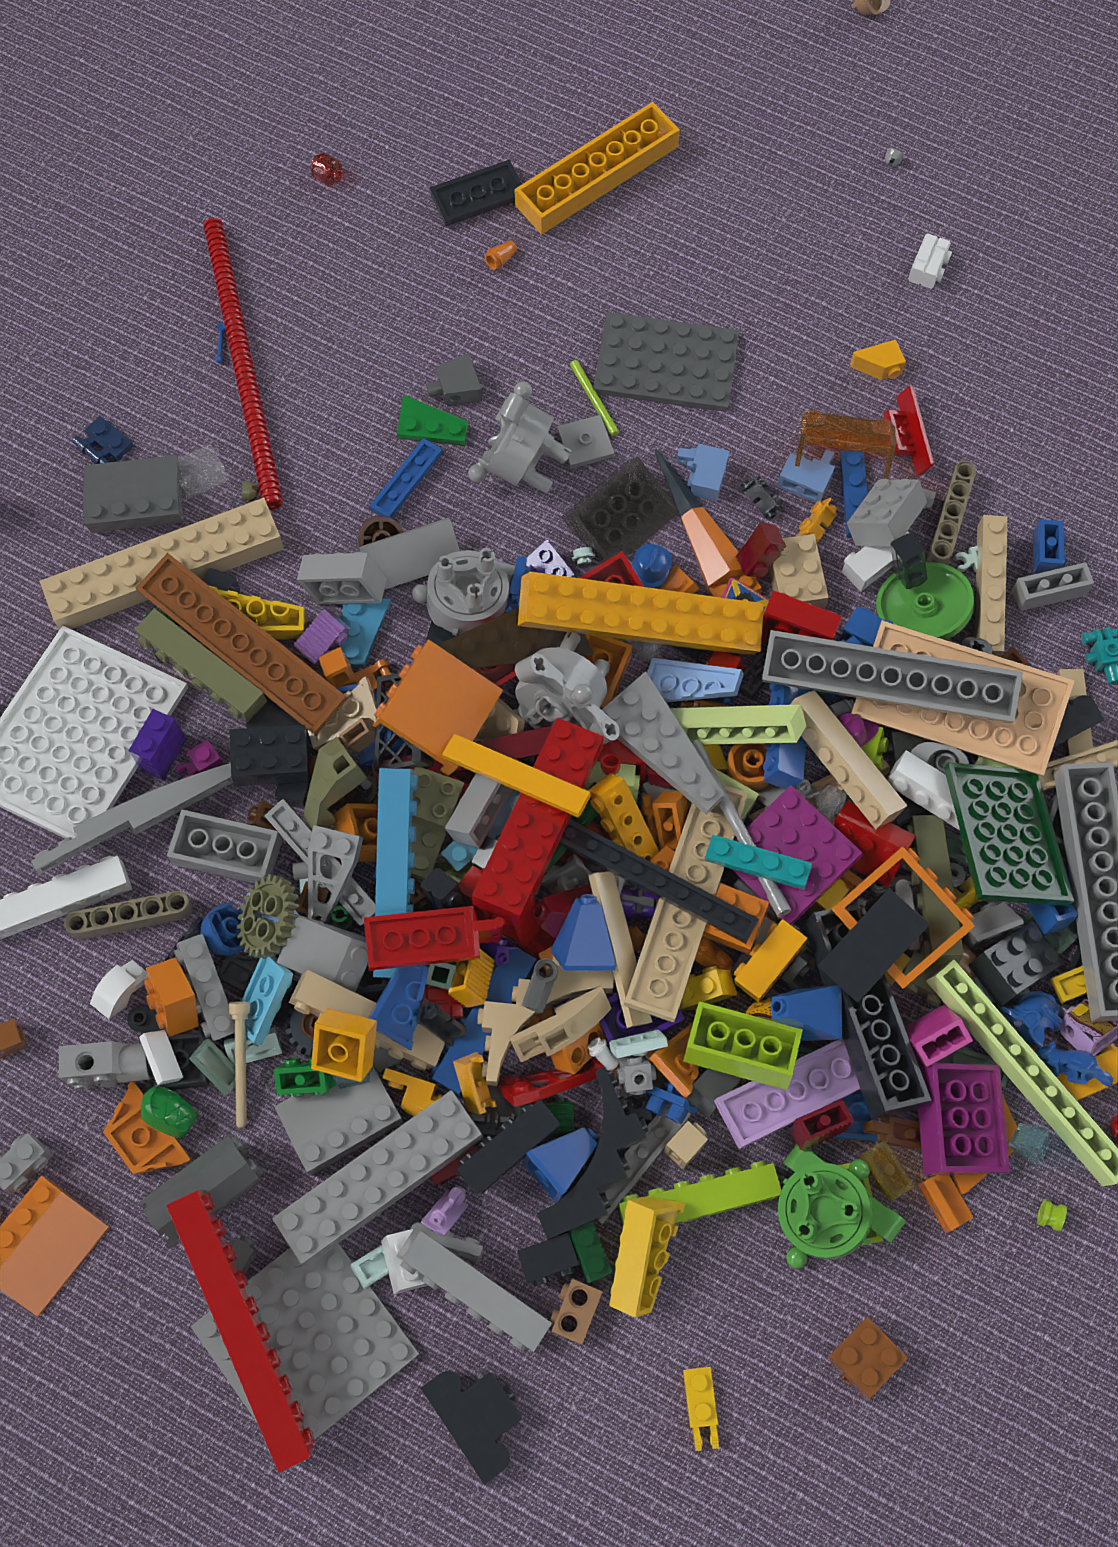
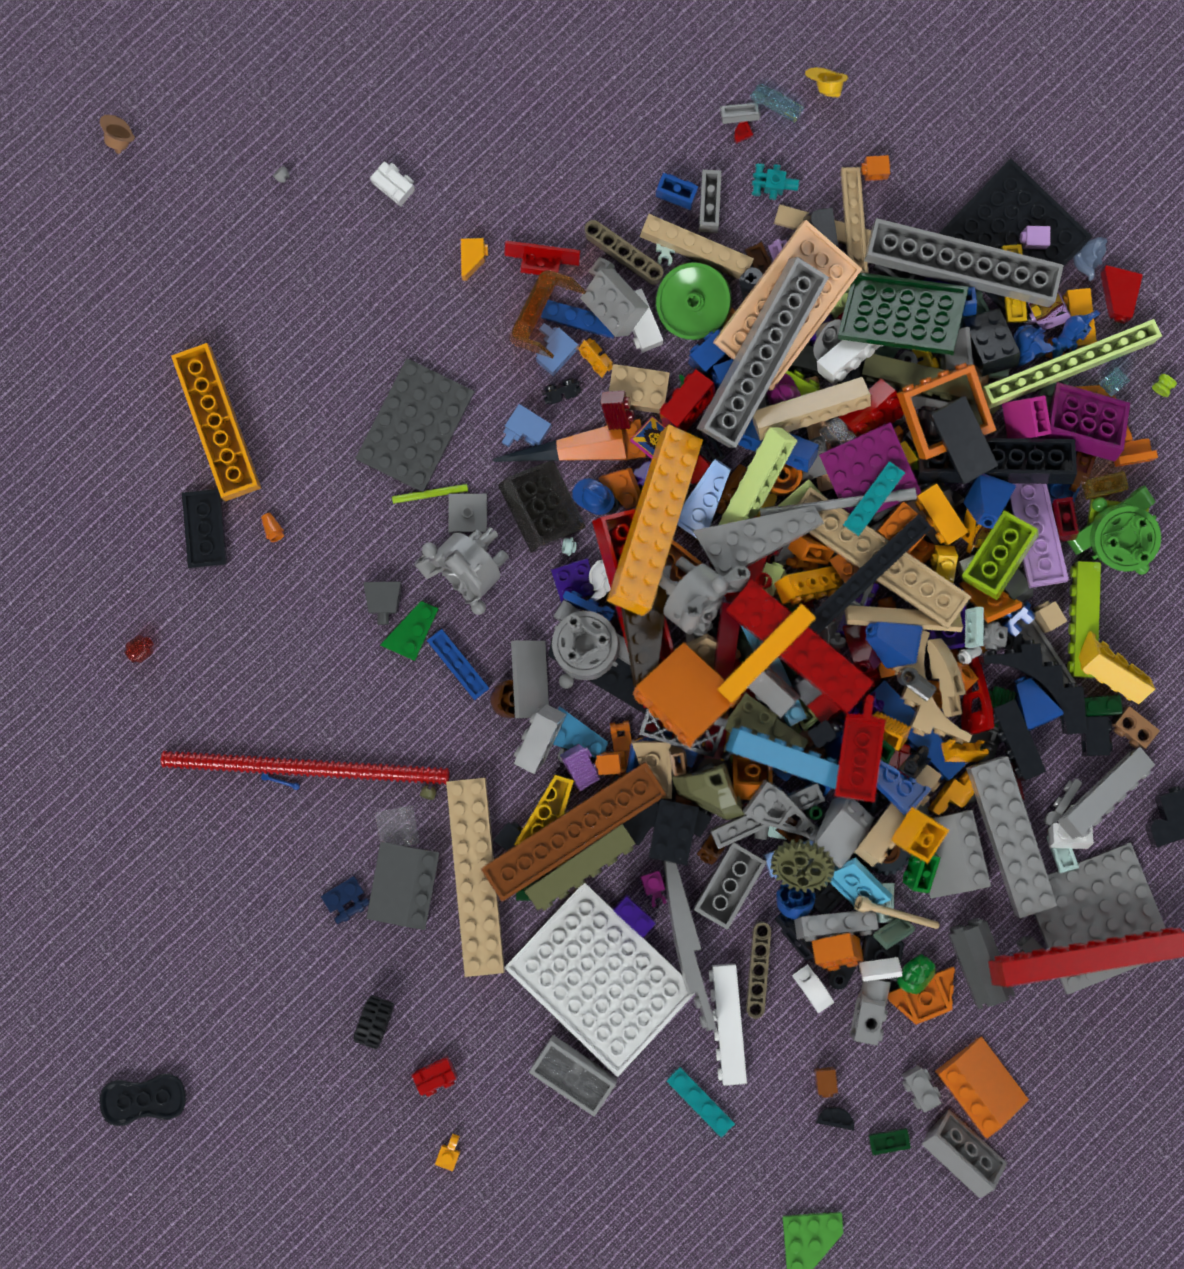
camera: 70 degrees left, 15 degrees up
lavender hinge [421,1186,468,1237] -> none
black brick [890,533,928,590] -> none

